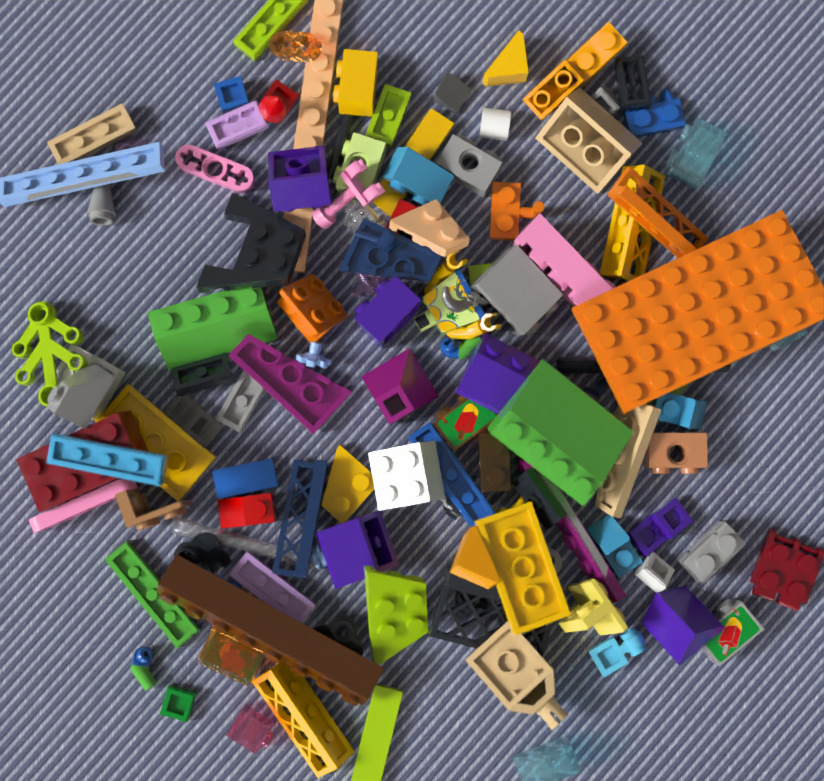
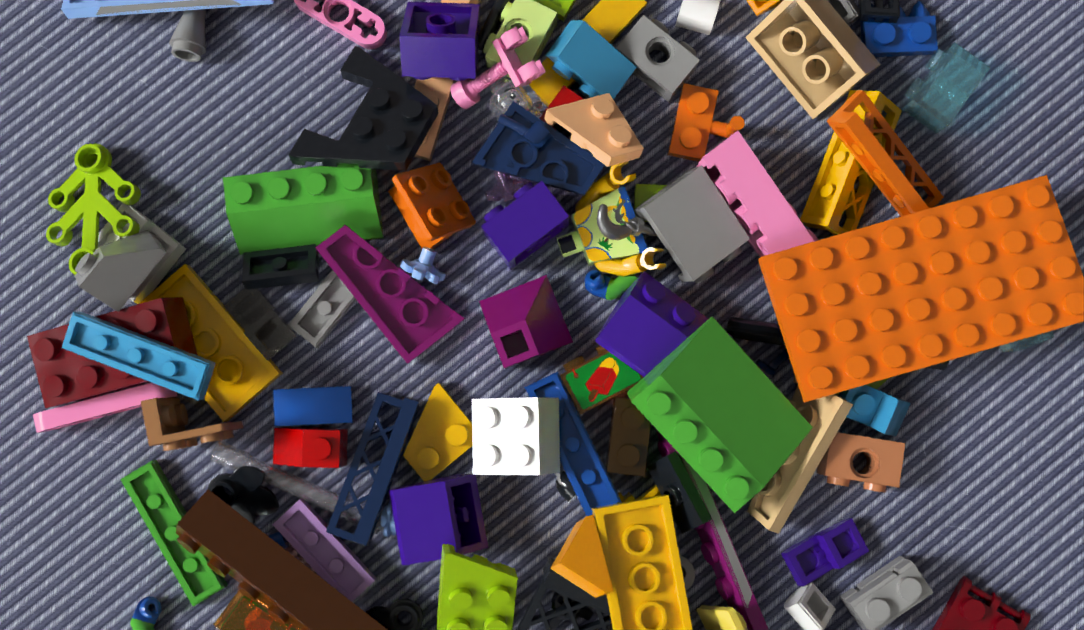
camera: 10 degrees right, 0 degrees up
dark azure slope [586,514,643,578] -> none

